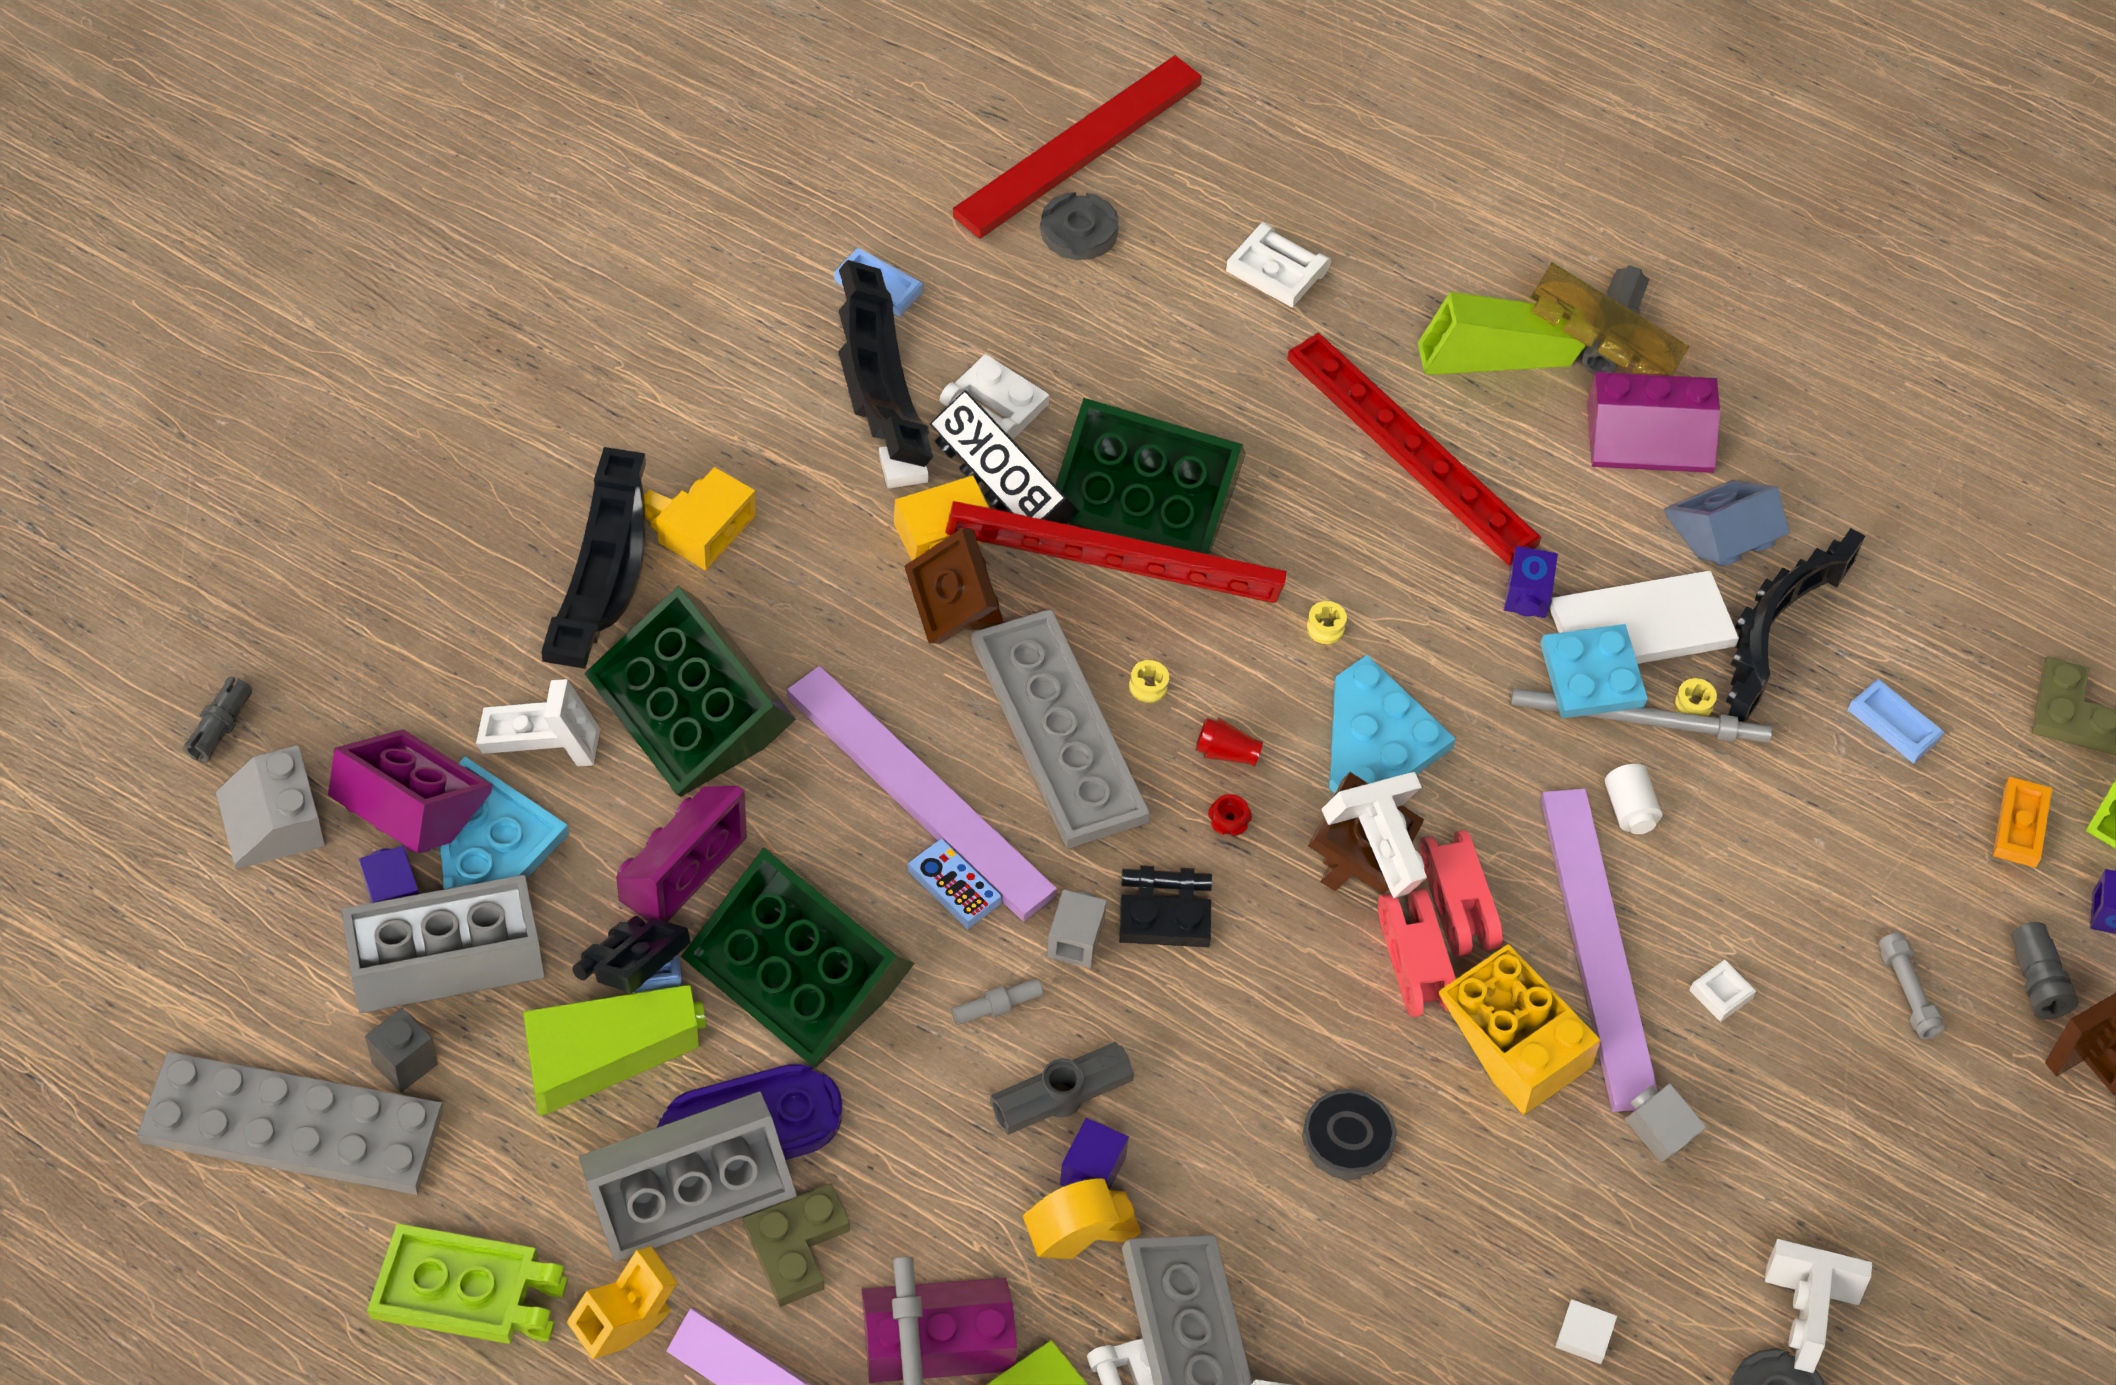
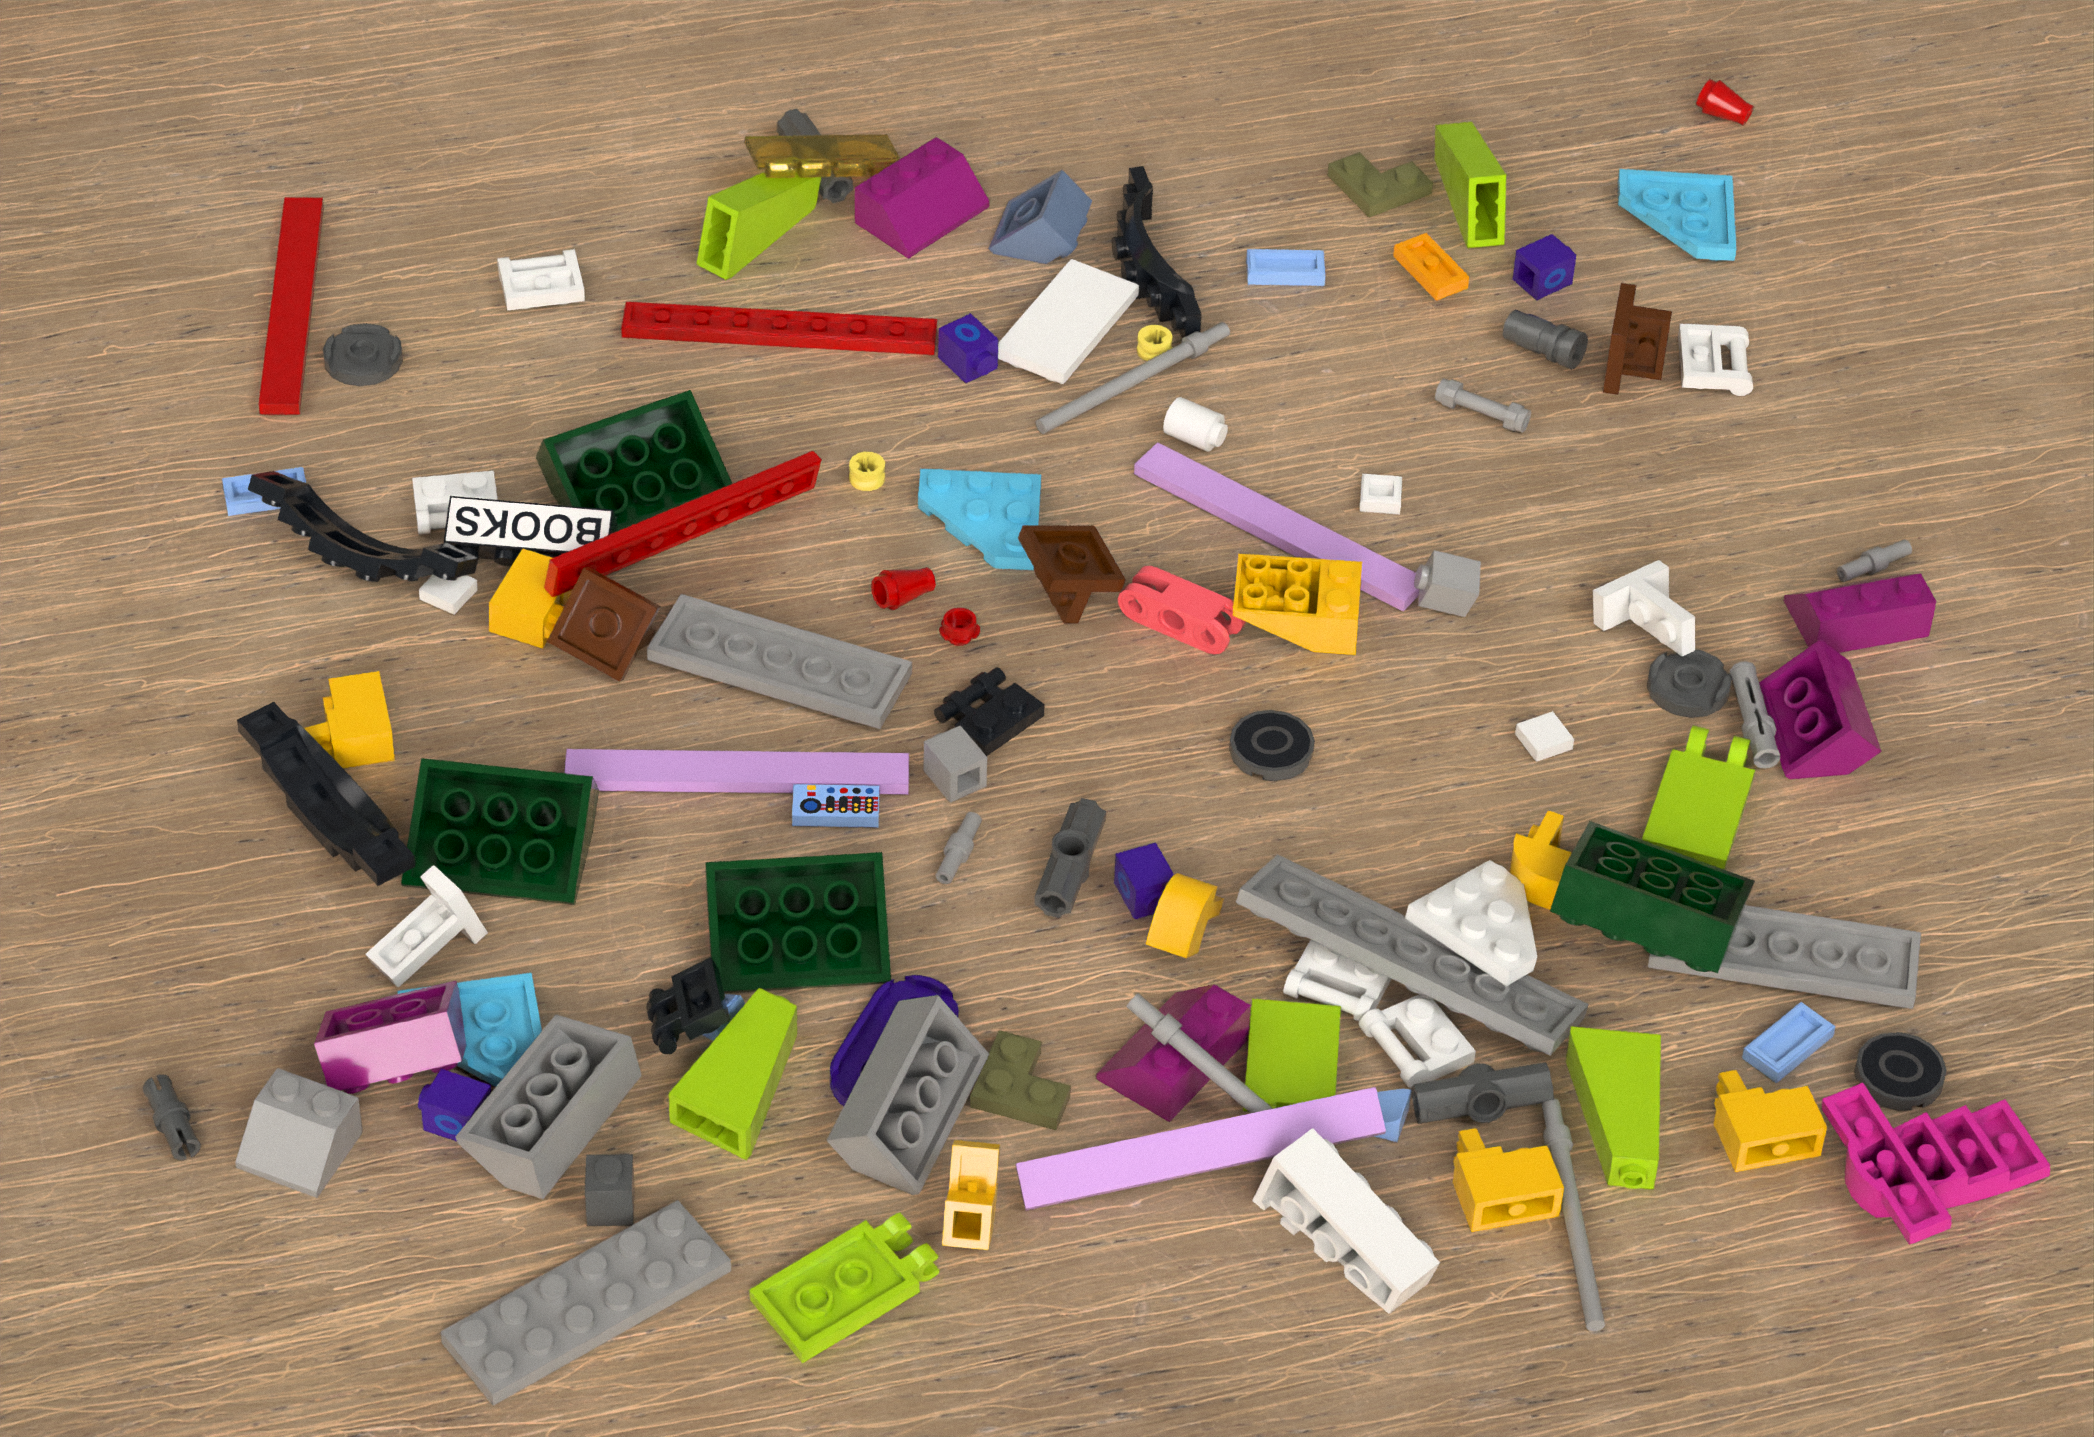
camera: 45 degrees left, 10 degrees down
magenta slope [616,786,747,922] -> none
light yellow bush [1129,660,1169,703] -> none
white bracket [1321,772,1427,898] -> none
coral piece [1419,830,1503,957] -> none
medium azure plate [1540,624,1648,719] -> none

